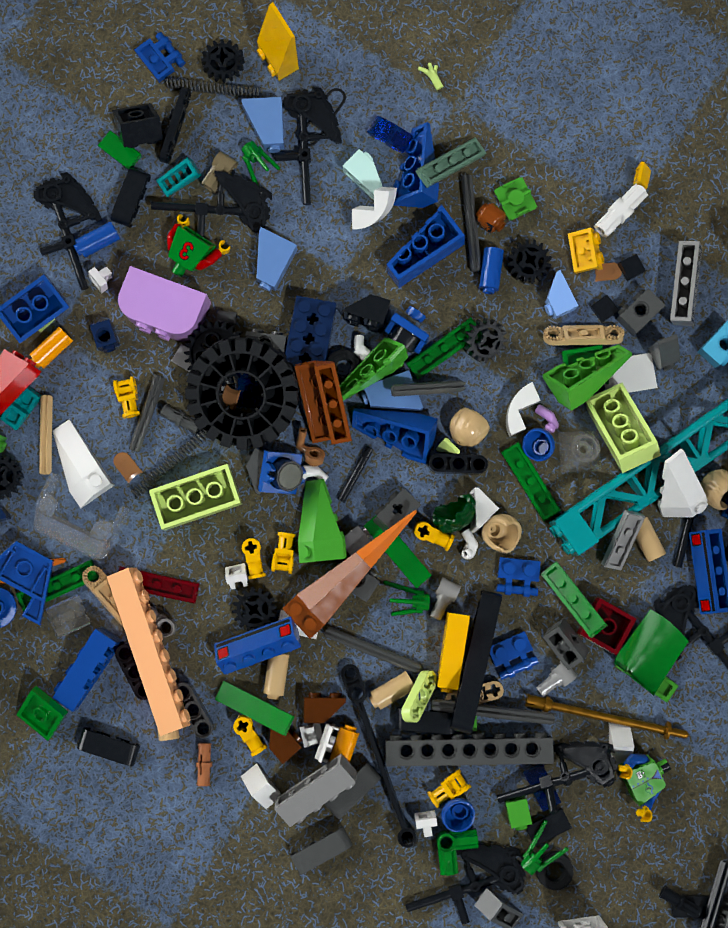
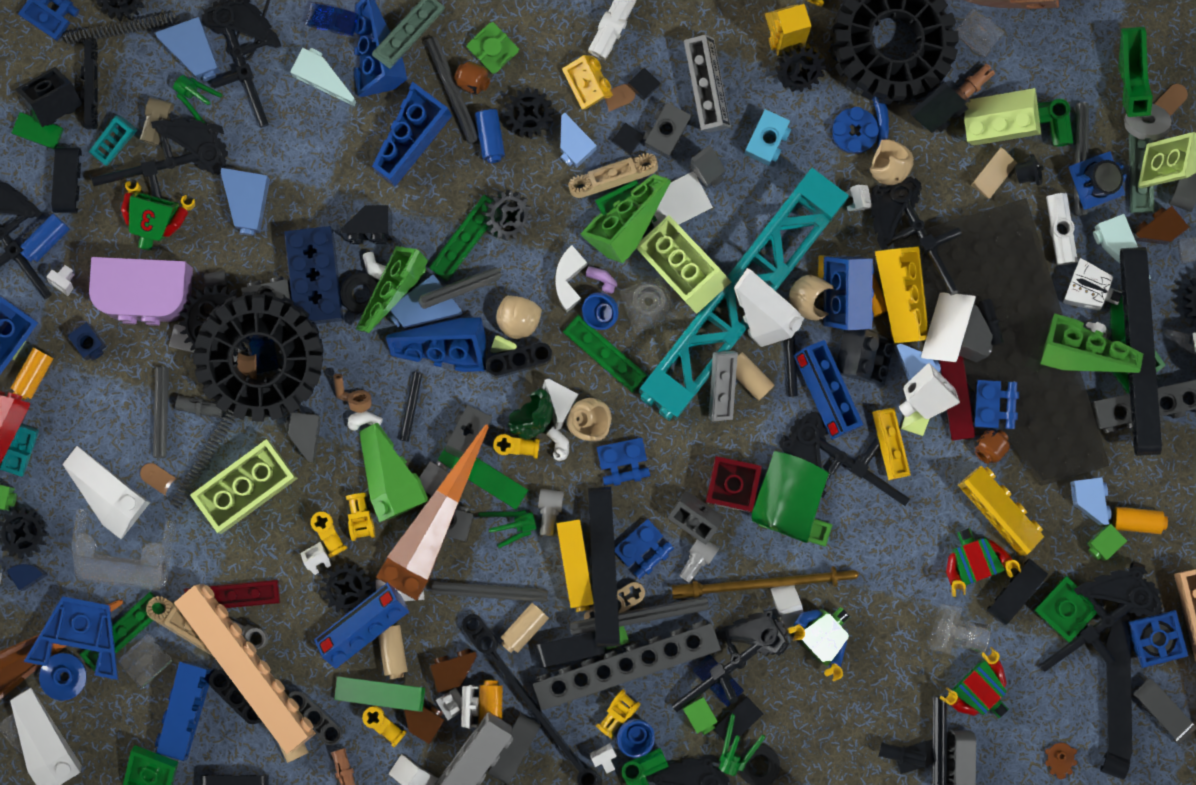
camera: 15 degrees left, 0 degrees up
tan axle [39,395,53,475] -> none
yellow connector [113,376,140,419] -> none
piece [258,450,306,494] -> none
dark orange slope [295,360,352,445] -> none
white brick [352,187,397,229] -> none
piece [385,313,429,354] -> none
yellowish green beam [401,671,437,723] -> none
blue tile [406,306,426,323] -> none
green tile [541,561,608,638] -> none

